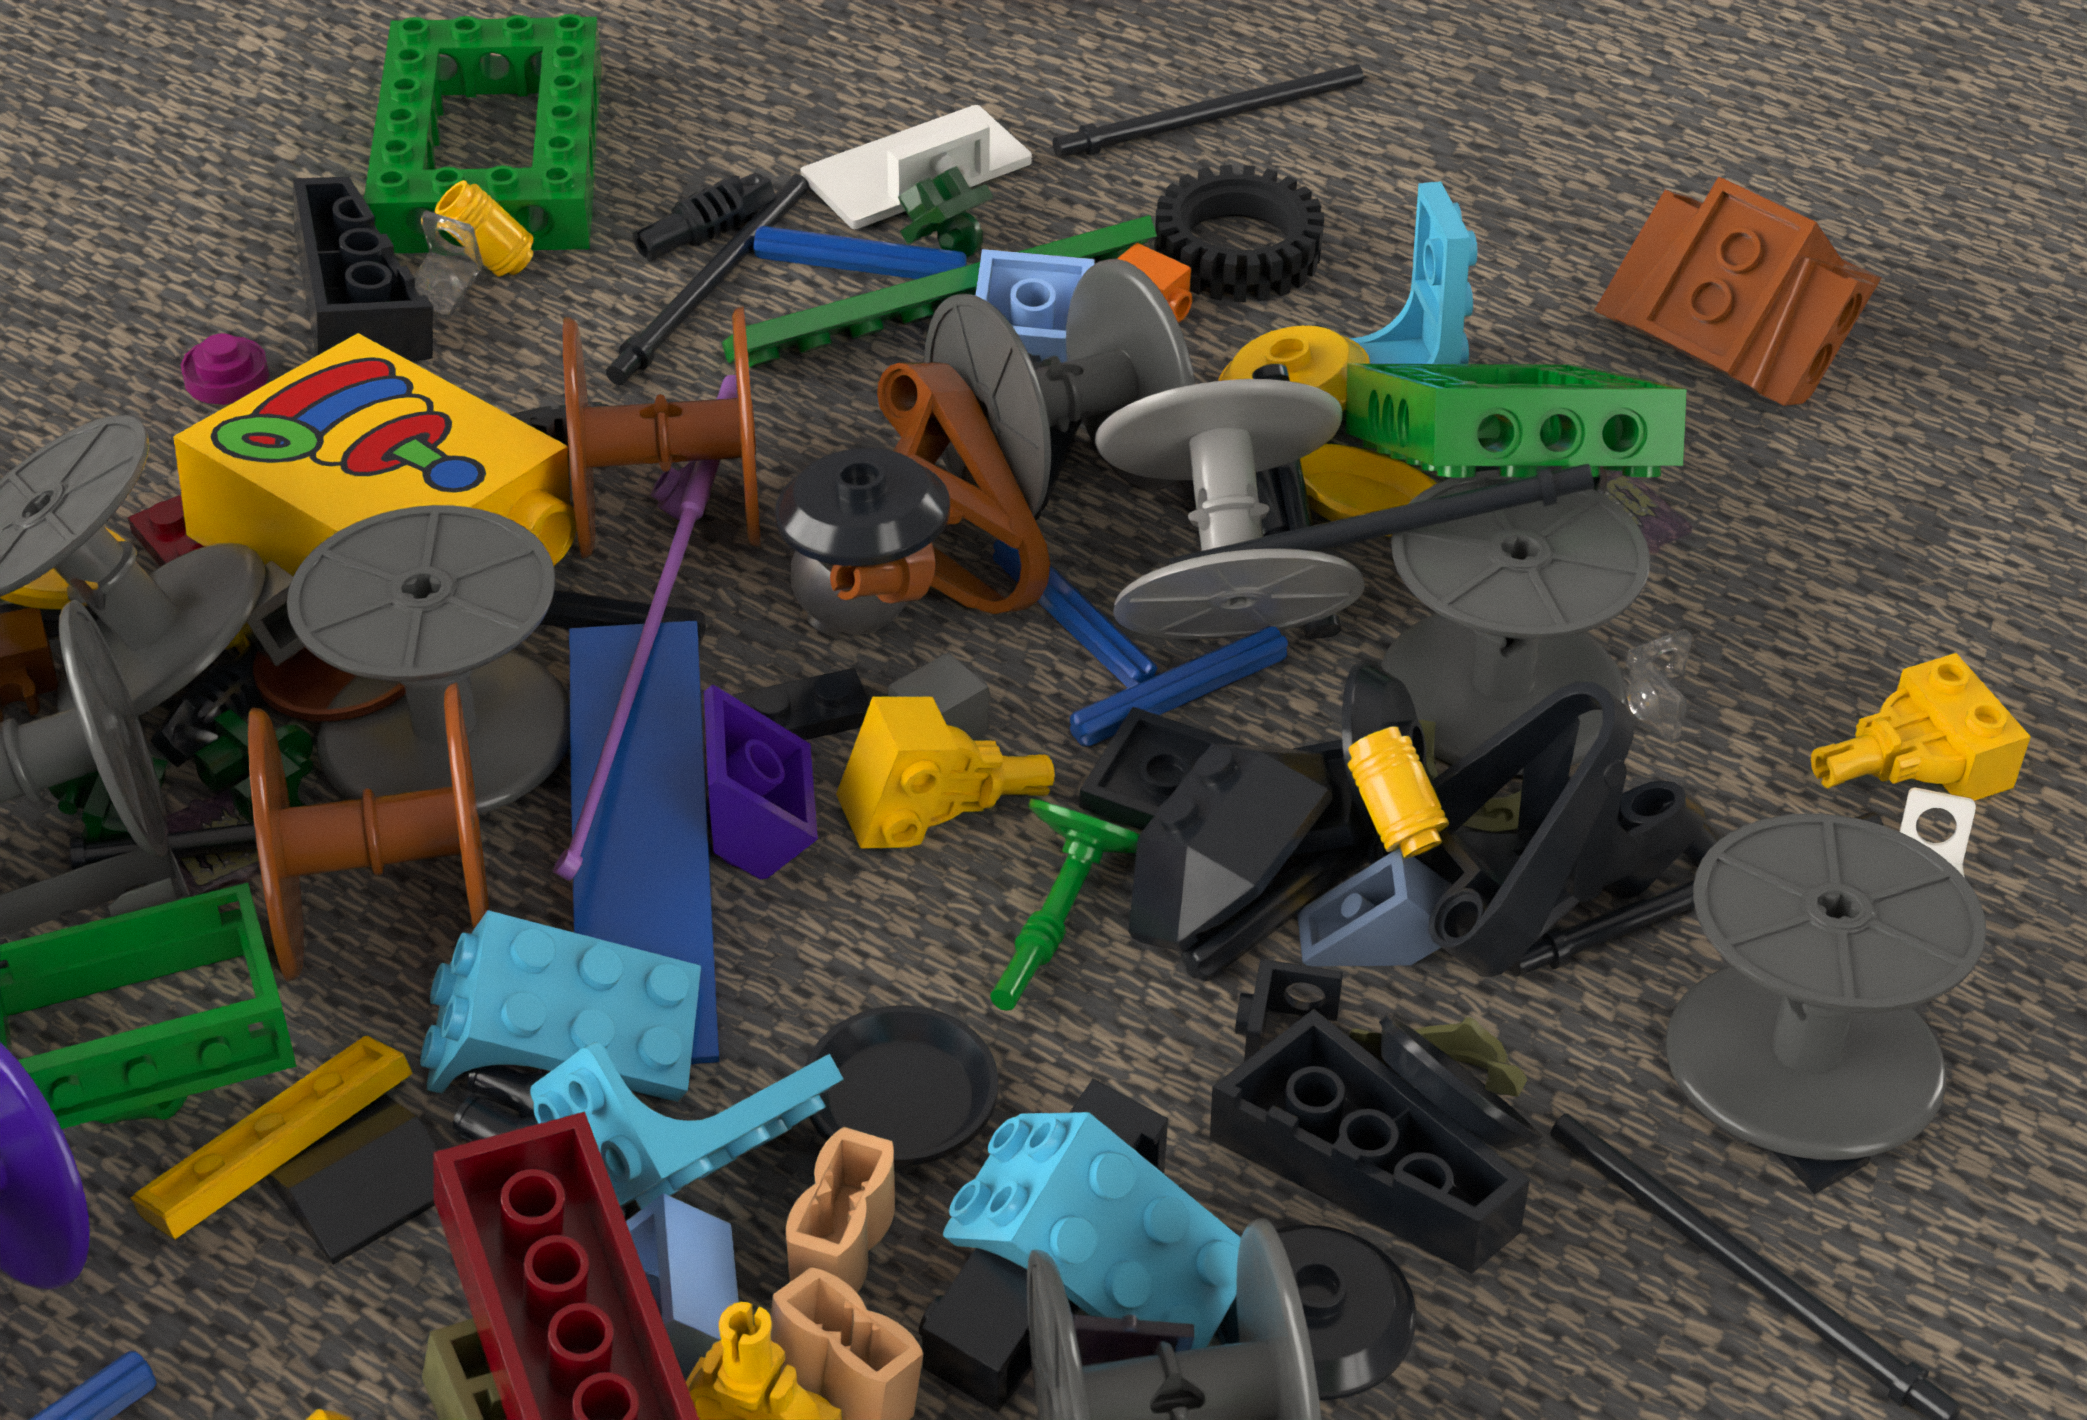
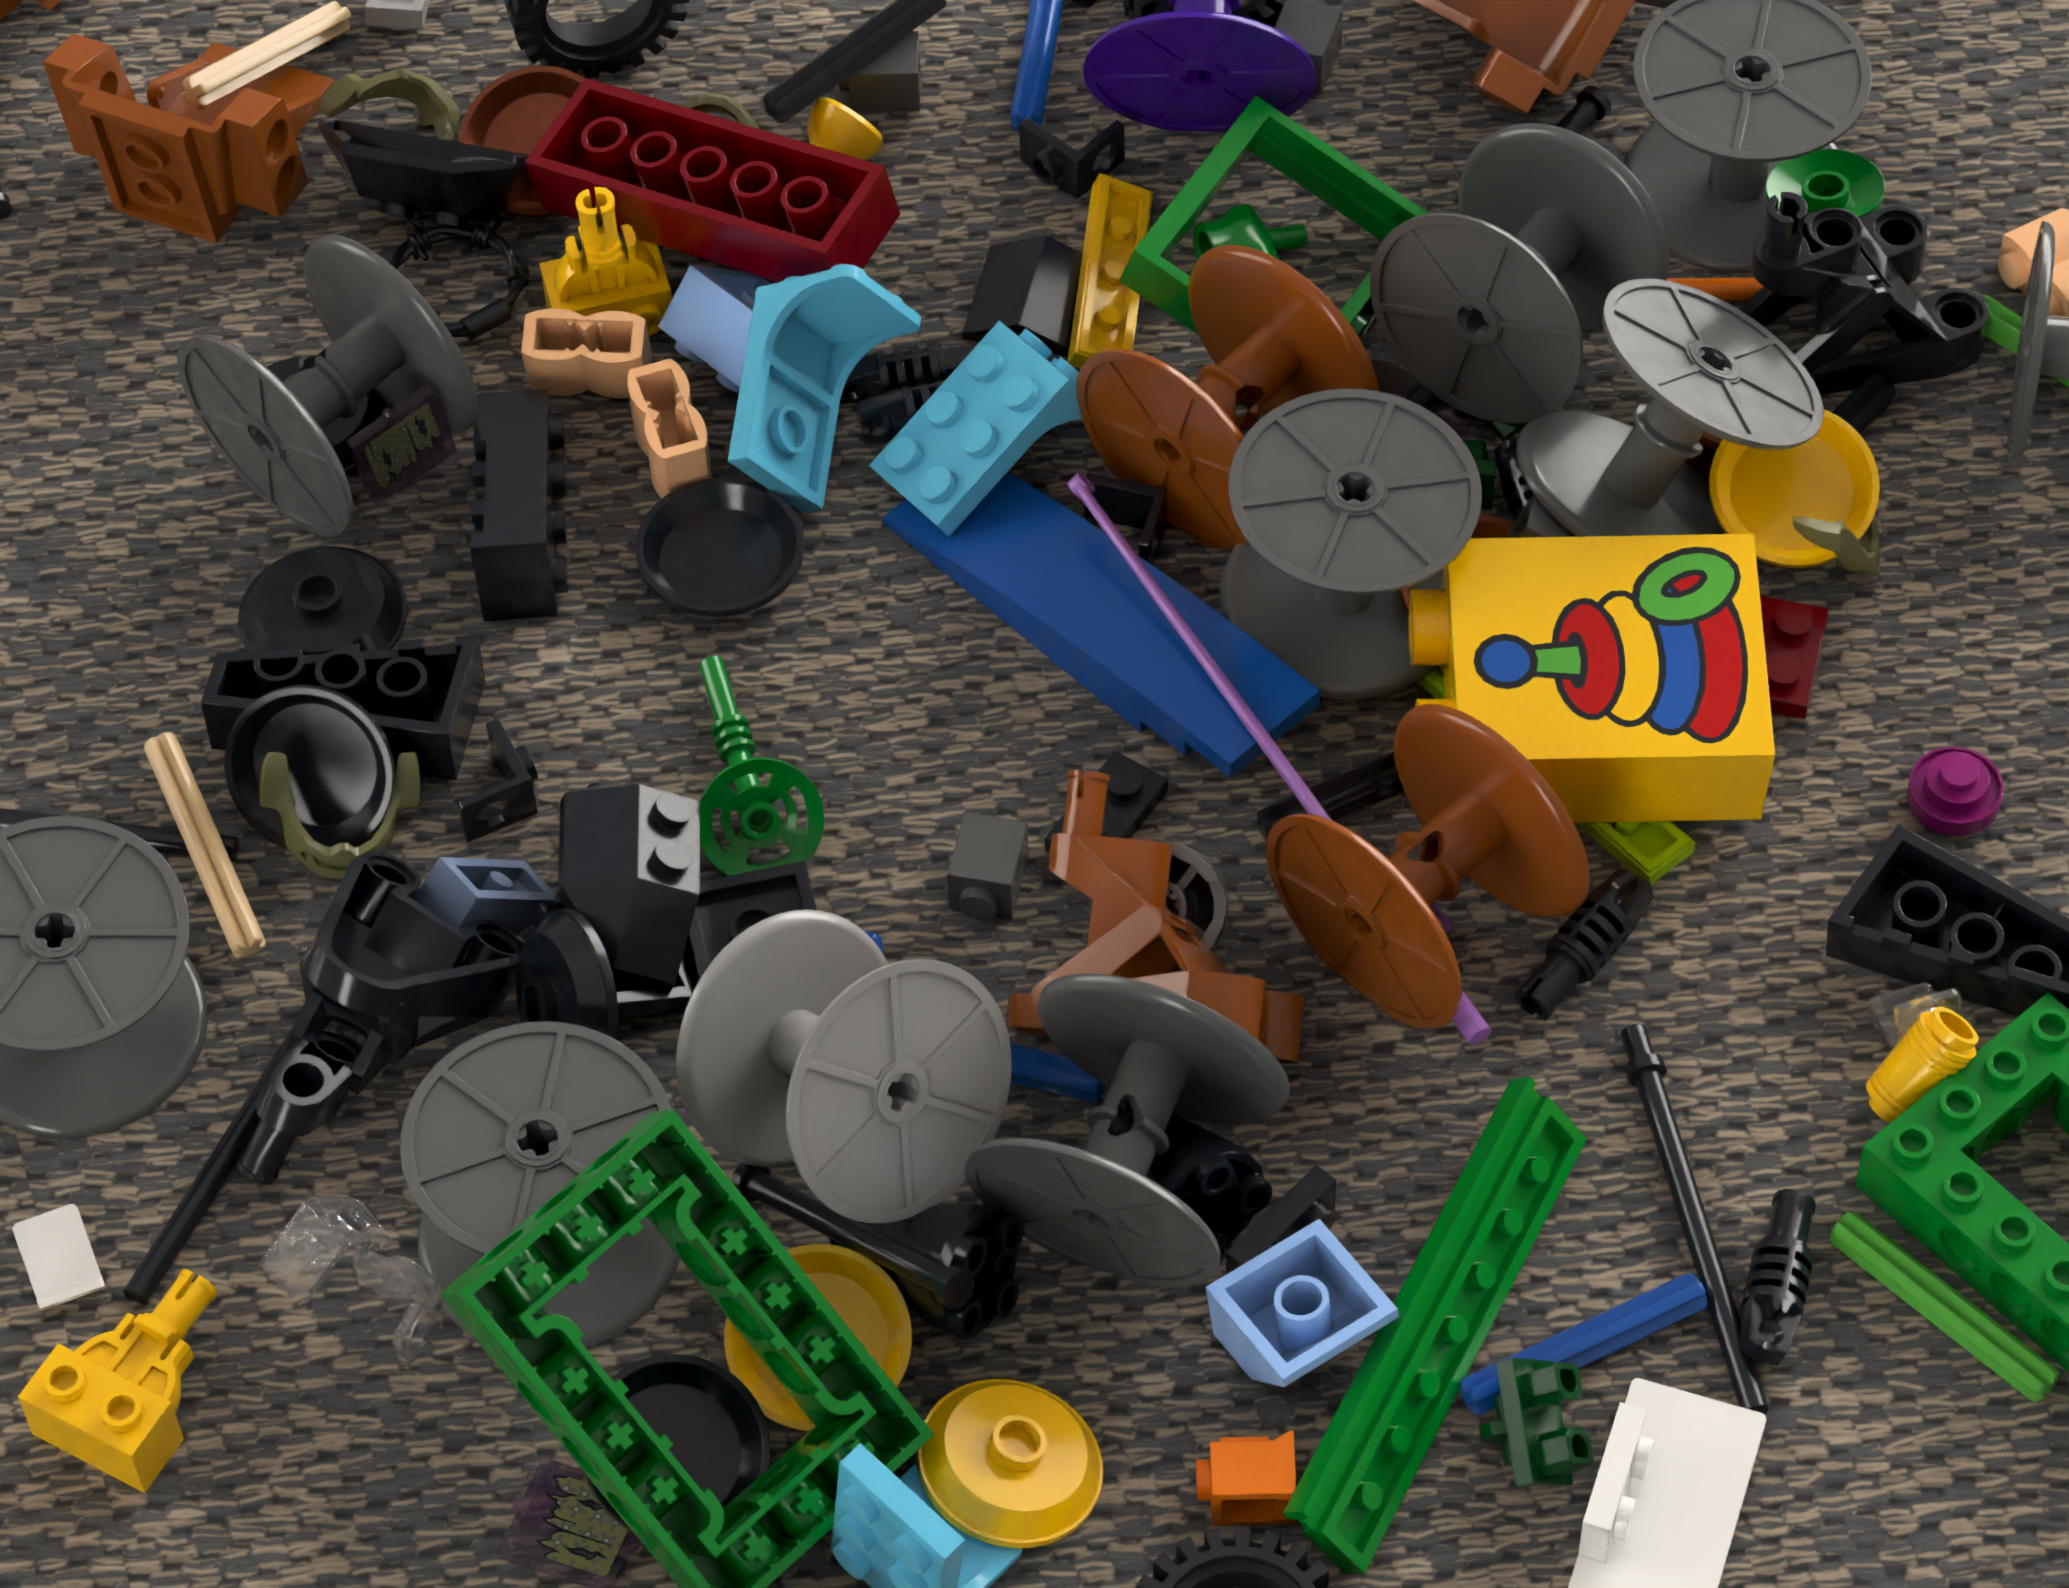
camera: 145 degrees right, 10 degrees up
dark purple slope [704,684,818,879] -> none
black piece [775,448,950,566] -> none
yellow brick [836,697,1055,849] -> none
medium azure bracket [943,1112,1241,1356] -> none
black bar [1169,463,1594,565] -> none
yellow head [1347,727,1449,858] -> none
none -> tan axle [144,732,266,958]
none -> clear bracket [261,1195,393,1306]
none -> black bracket [1019,118,1125,199]
none -> black bracket [1084,473,1167,566]
none -> bright green axle [1829,1211,2059,1403]

